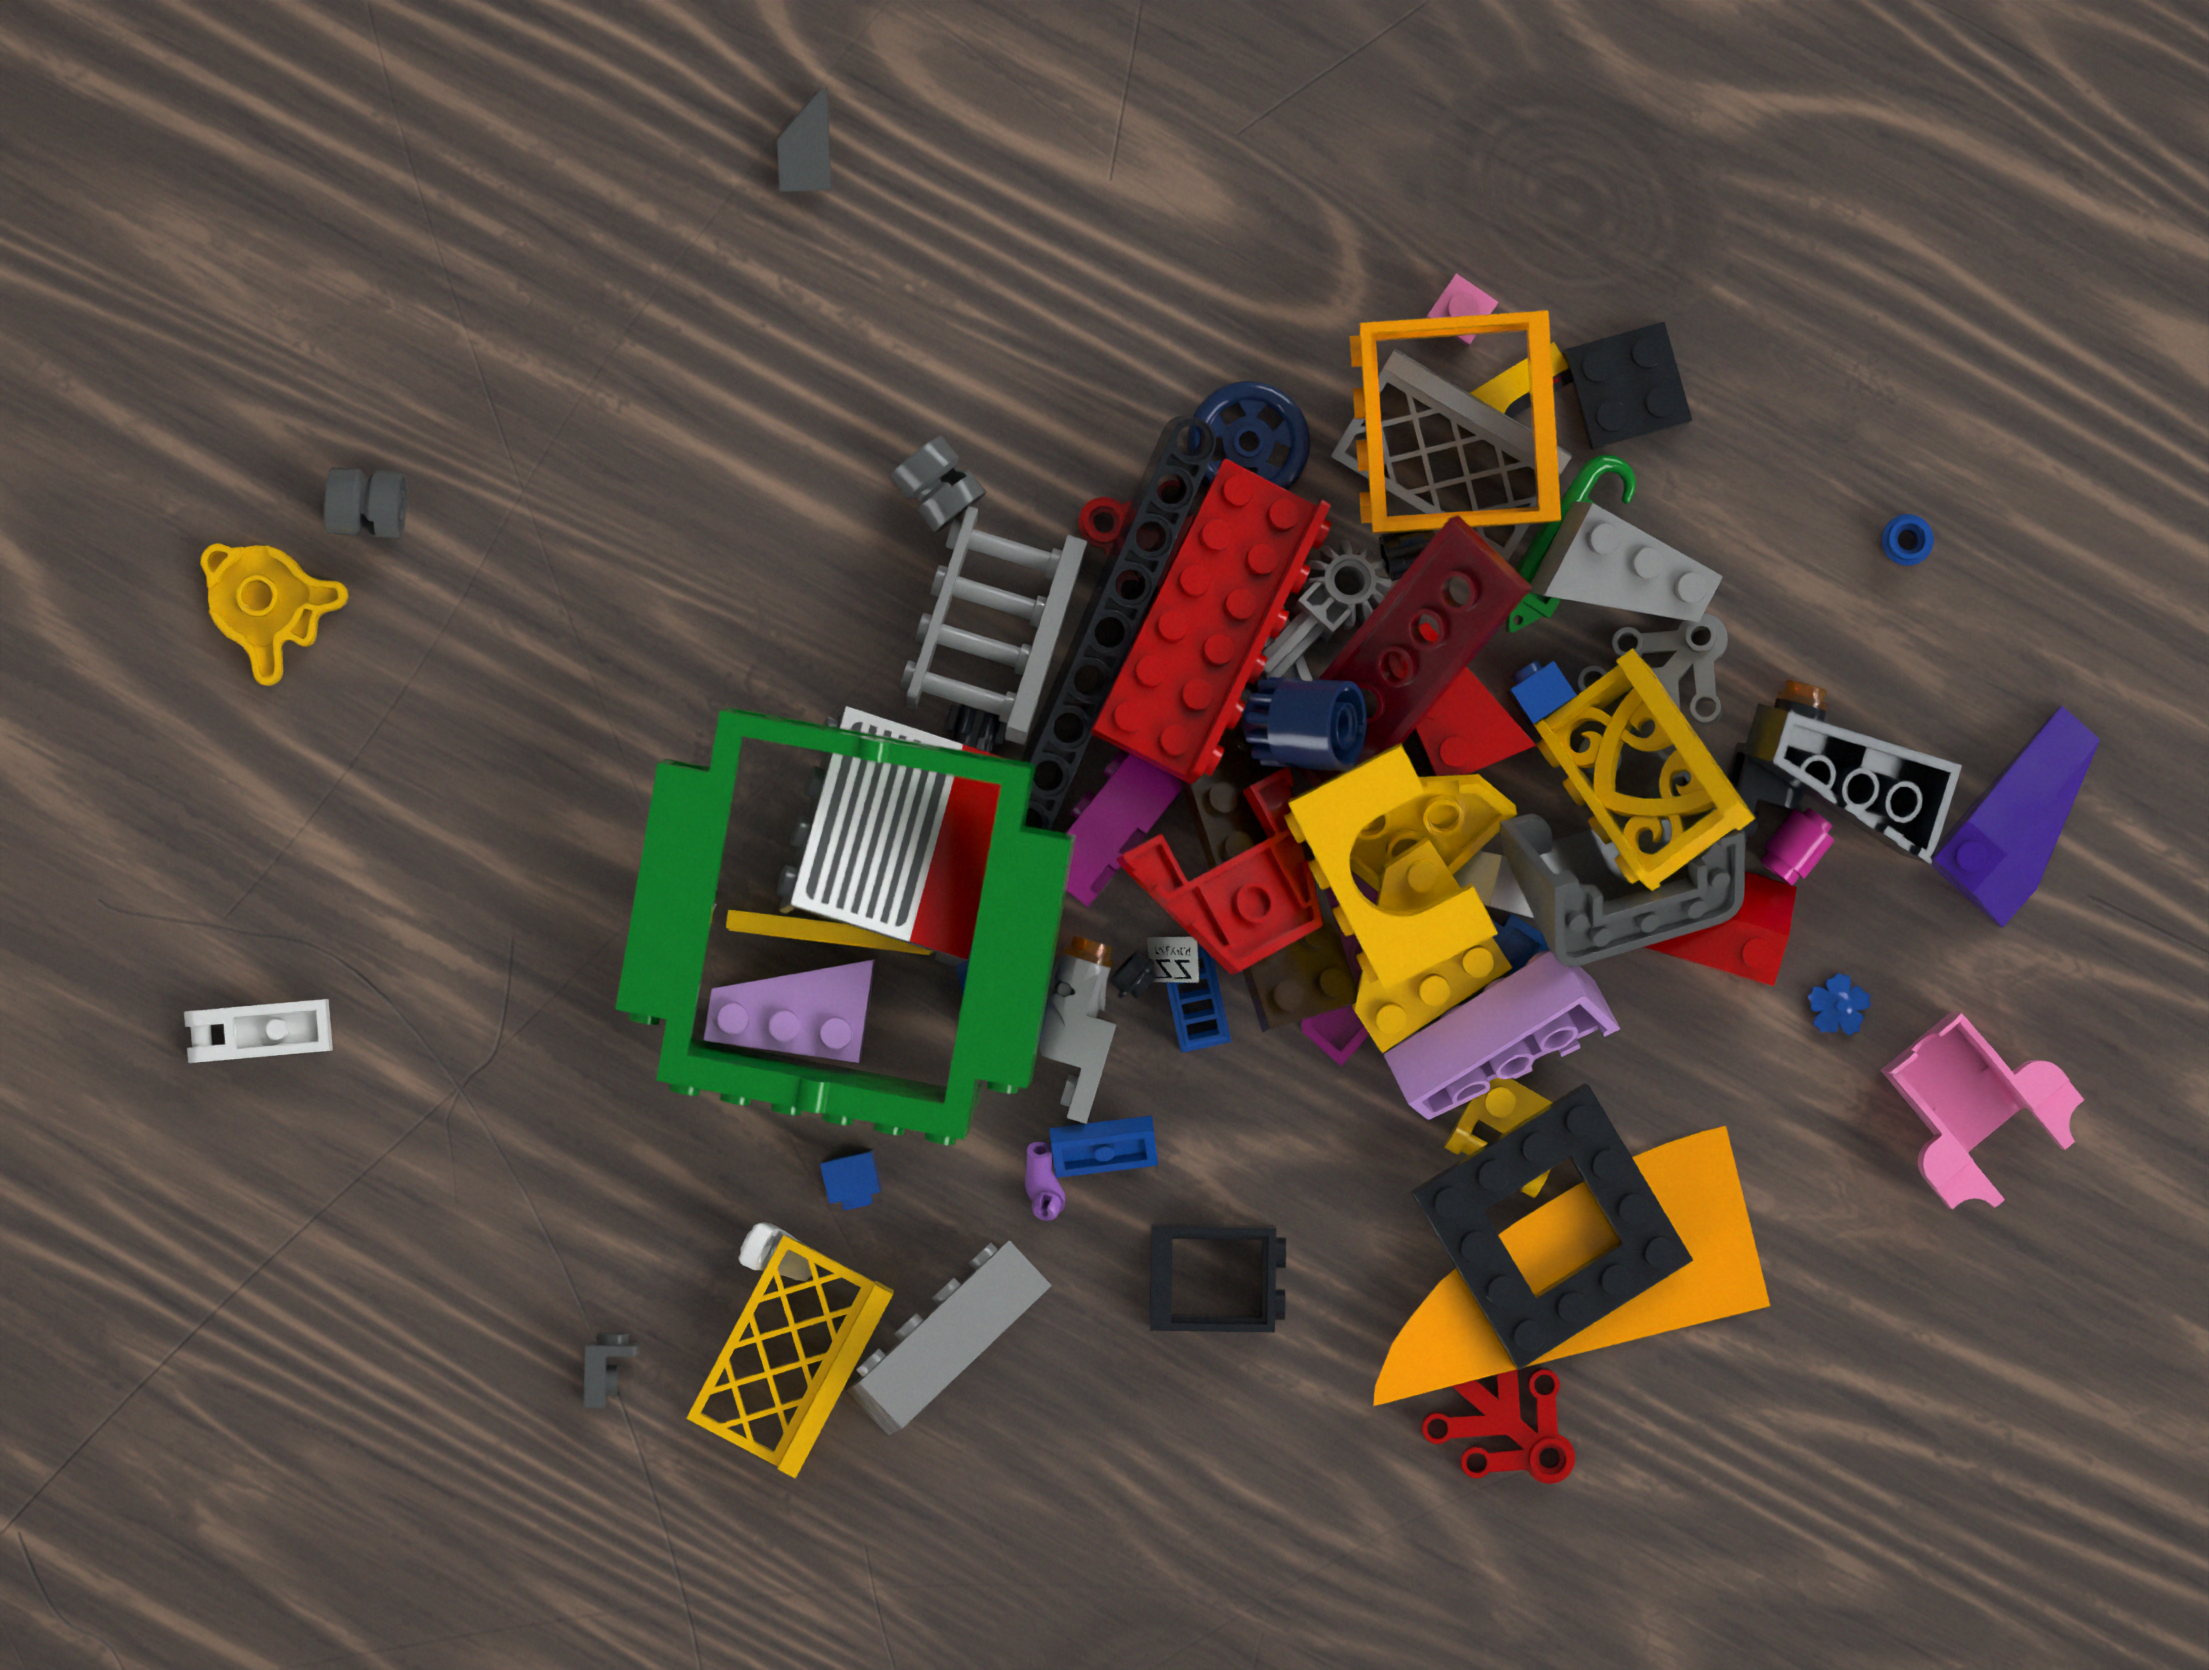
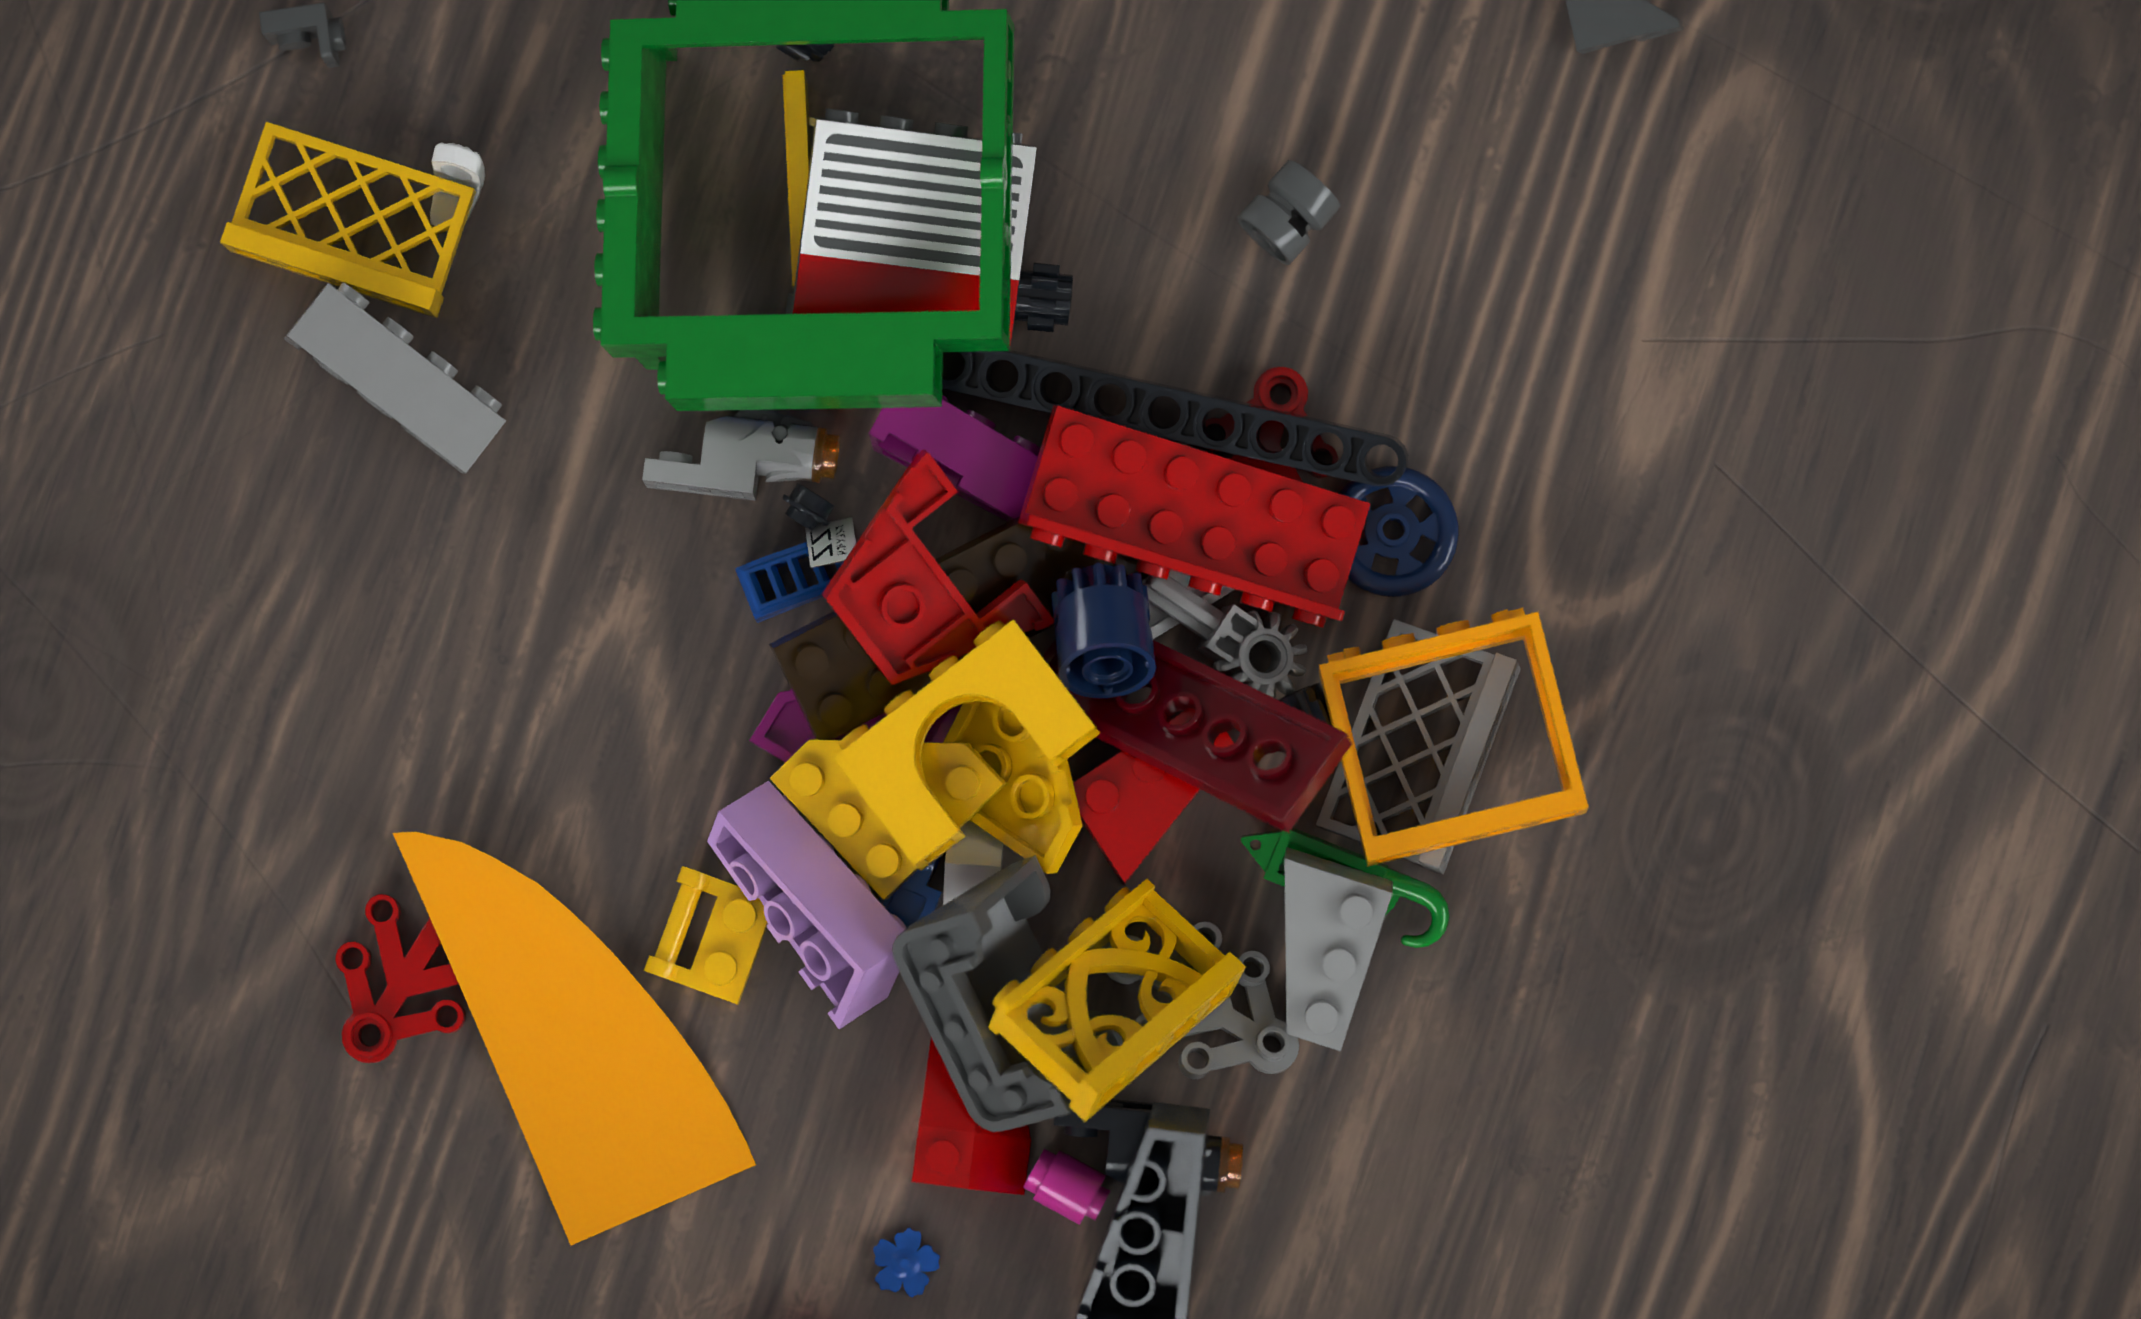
camera: 80 degrees right, 5 degrees down
lavender wedge [704,959,876,1063] -> none
blue plate [820,1150,882,1211] -> none
light grey fence [899,506,1087,745] -> none
medium lavender arm [1025,1142,1065,1221] -> none
blue plate [1049,1115,1158,1178] -> none
black window [1150,1223,1286,1333] -> none
black plate [1410,1083,1693,1370] -> none
bright pink plate [1426,273,1499,347] -> none
yellow sticker [1470,342,1572,418] -> none
blue plate [1507,660,1576,726] -> none
black plate [1564,321,1692,450] -> none
blue plate [1881,514,1934,566] -> none

